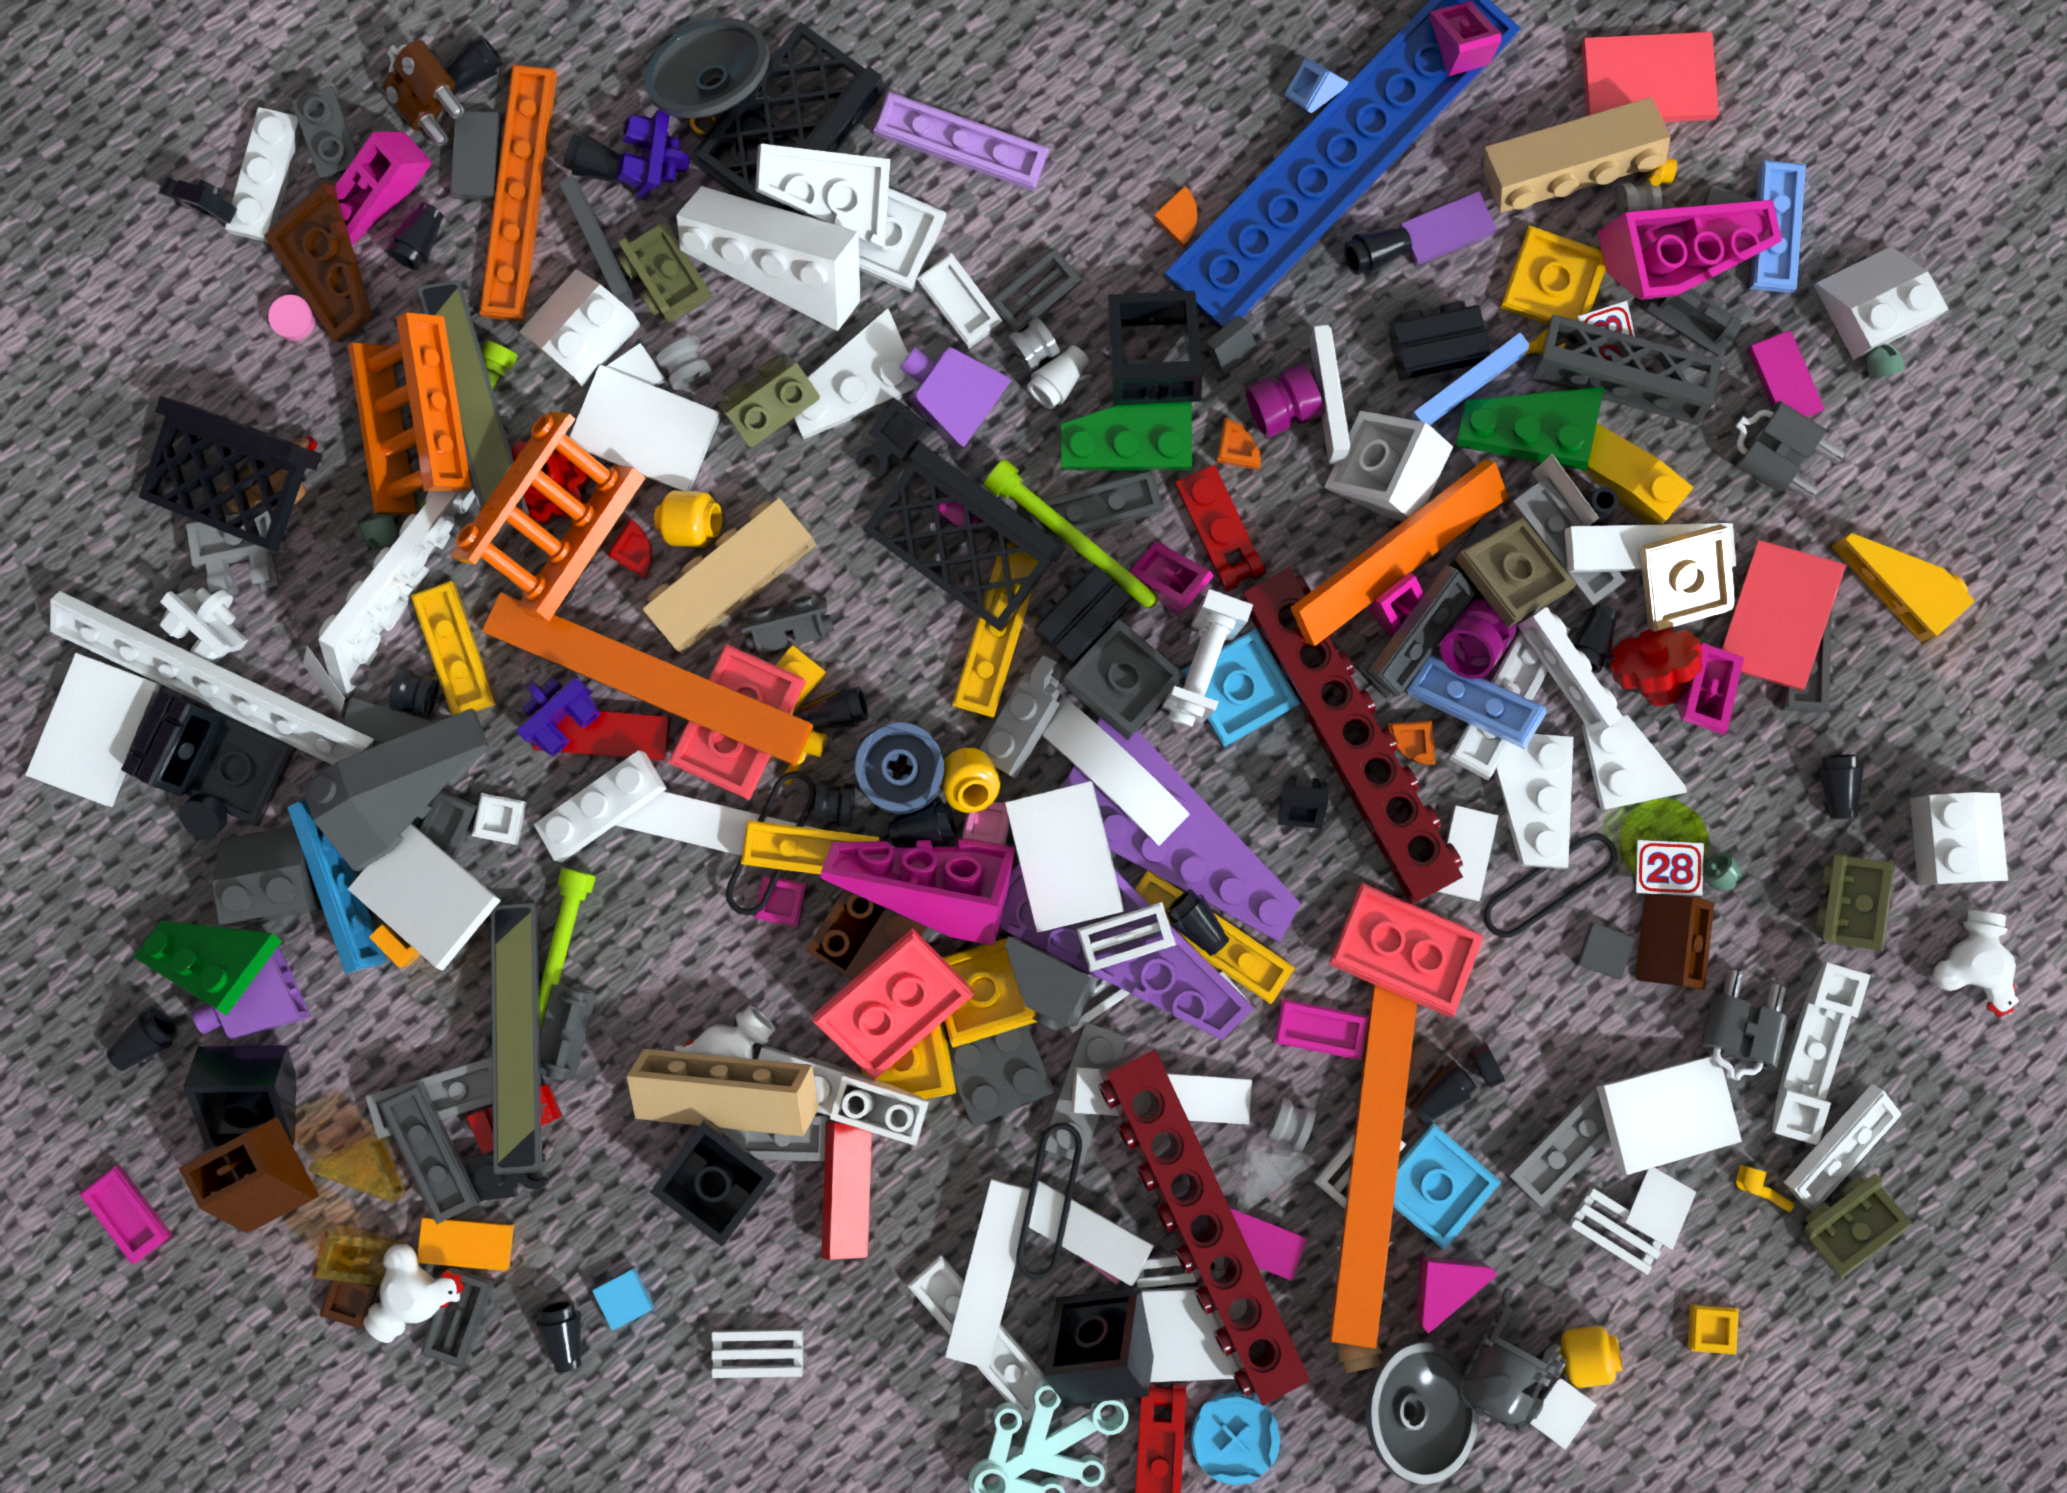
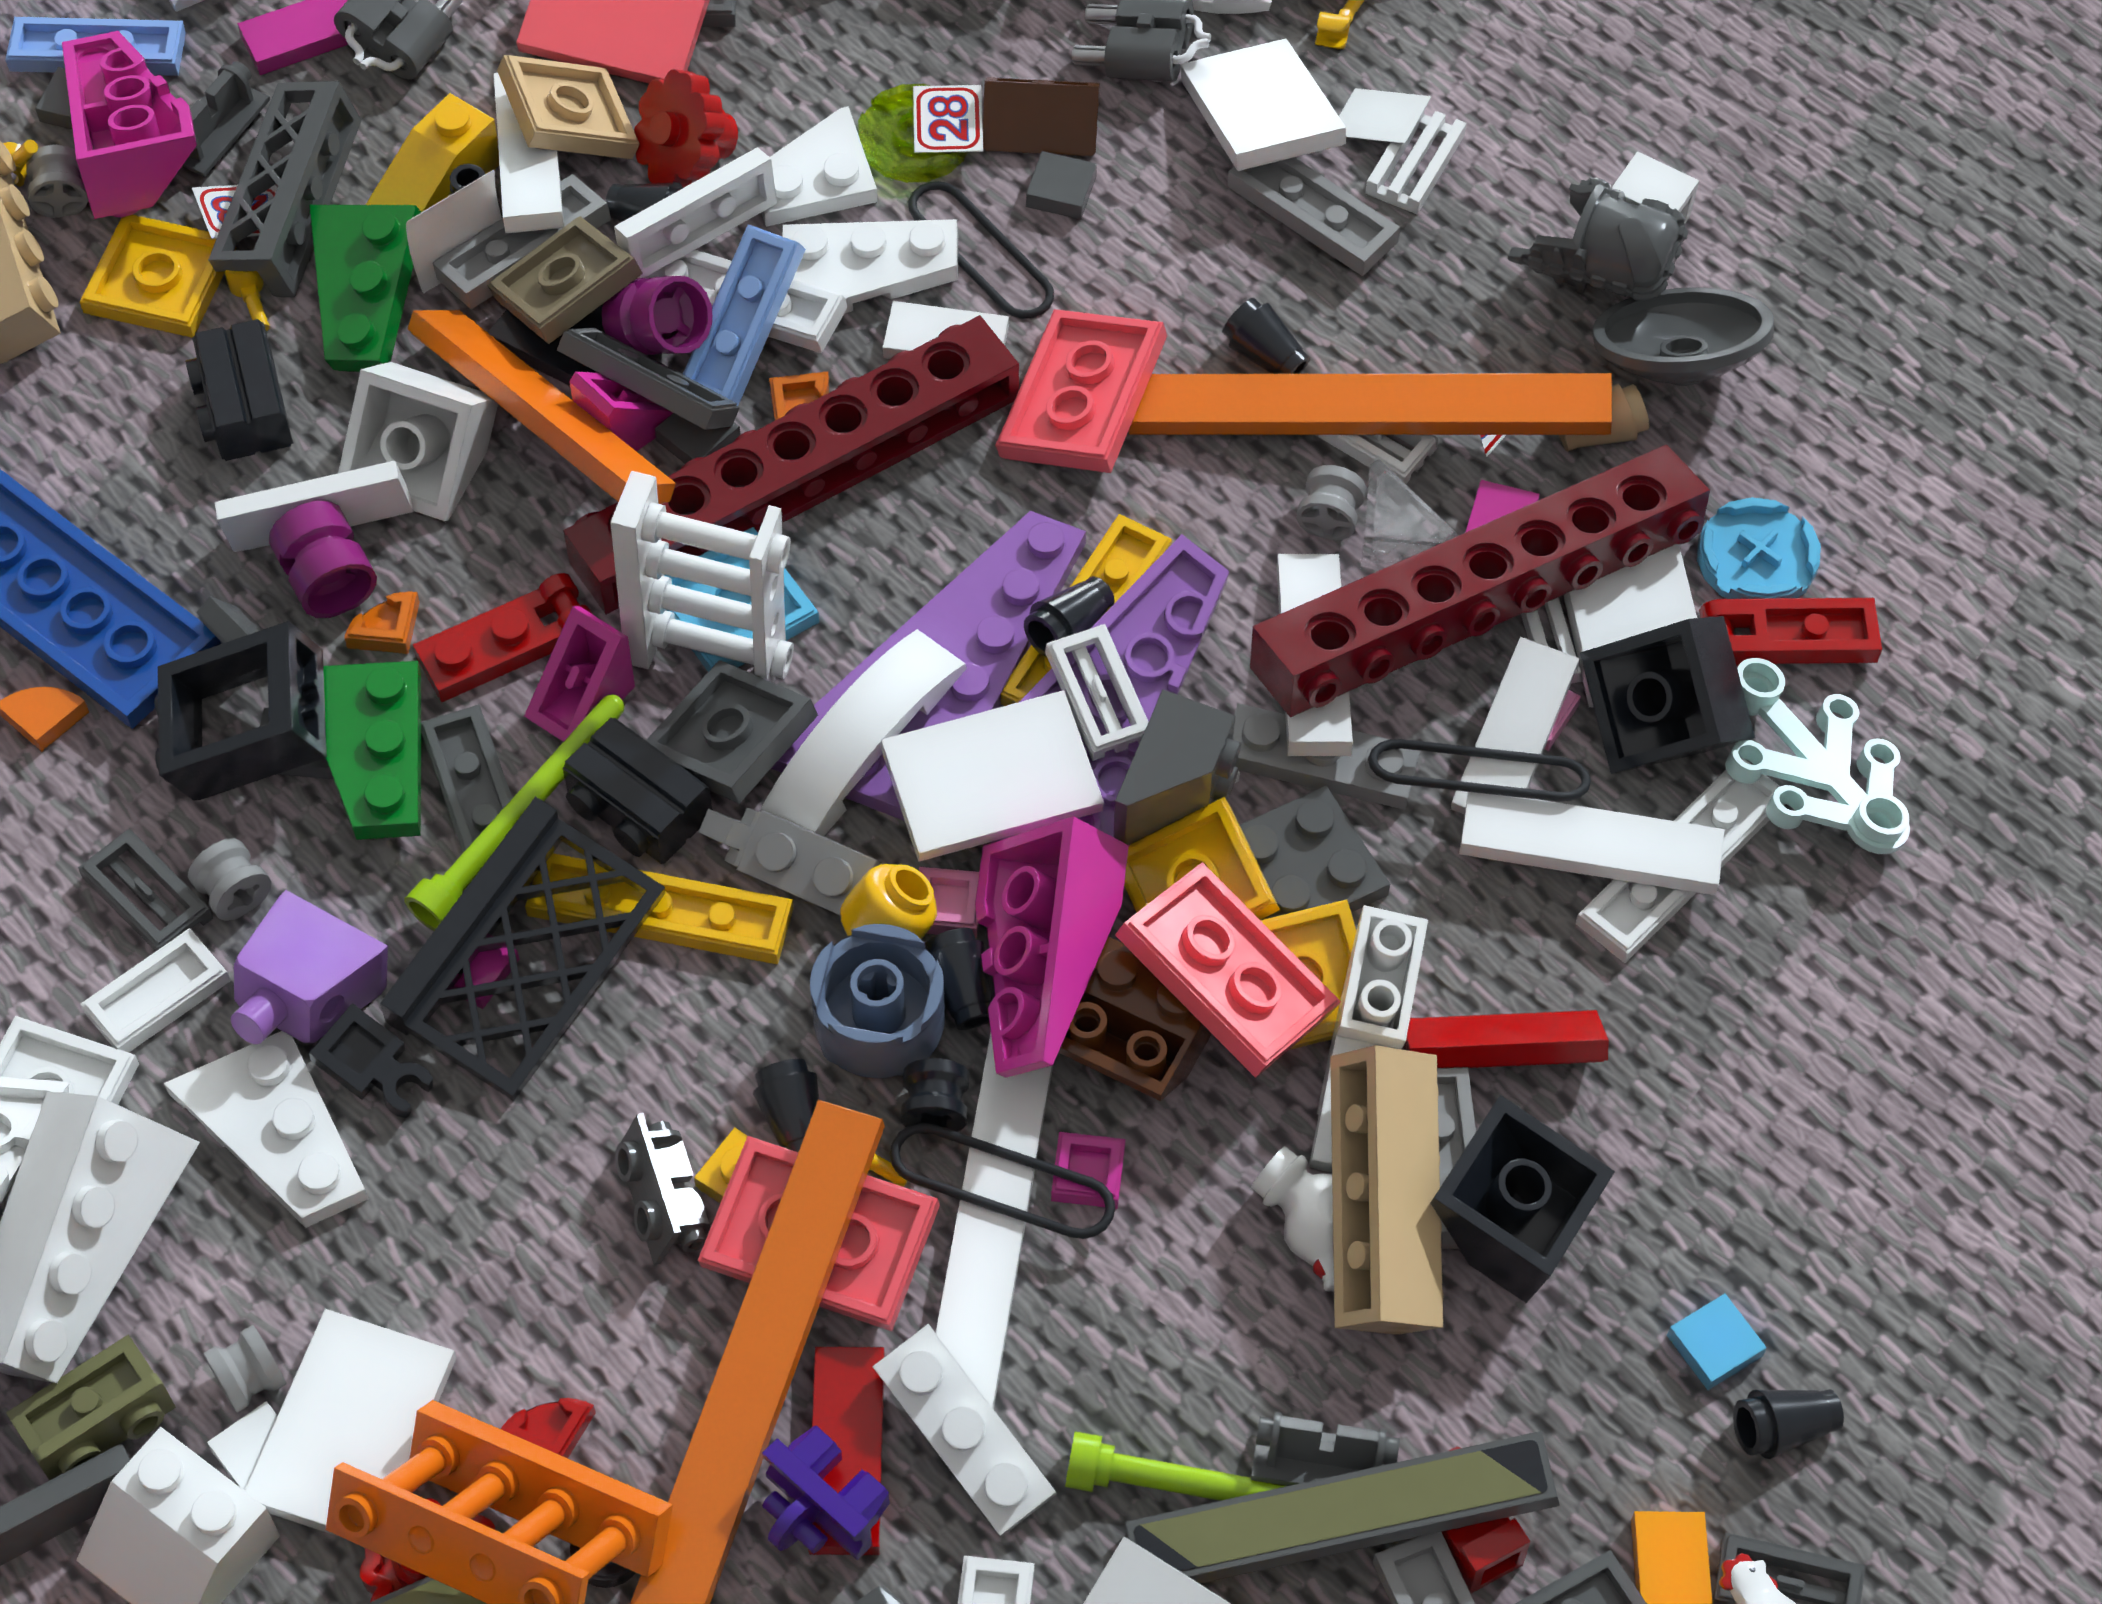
camera: 95 degrees left, 25 degrees down
black plate [466,1153,548,1201] -> none
tan brick [643,498,816,655] -> none
yellow head [654,490,723,548] -> none
white tile [712,1328,803,1378] -> none
olive bracket [718,355,820,447] -> none
yellow tile [741,820,879,875] -> none
white cone [1027,345,1090,409] -> none
dark pink tile [1273,999,1370,1060] -> none
black tile [1278,776,1328,829] -> none
black cone [1344,227,1412,276] -> none
medium azure tile [1393,1122,1501,1250] -> none
medium lavender tile [1399,191,1497,266] -> none
light blue tile [1411,333,1530,426] -> none
dark pink slope [1415,1256,1497,1334] -> none
black tile [1469,1041,1505,1088] -> none
yellow head [1558,1325,1623,1388] -> none
dark pink slope [1674,643,1744,735] -> none
yellow tile [1688,1304,1738,1355] -> none
sand green hinge [1703,852,1742,891] -> none

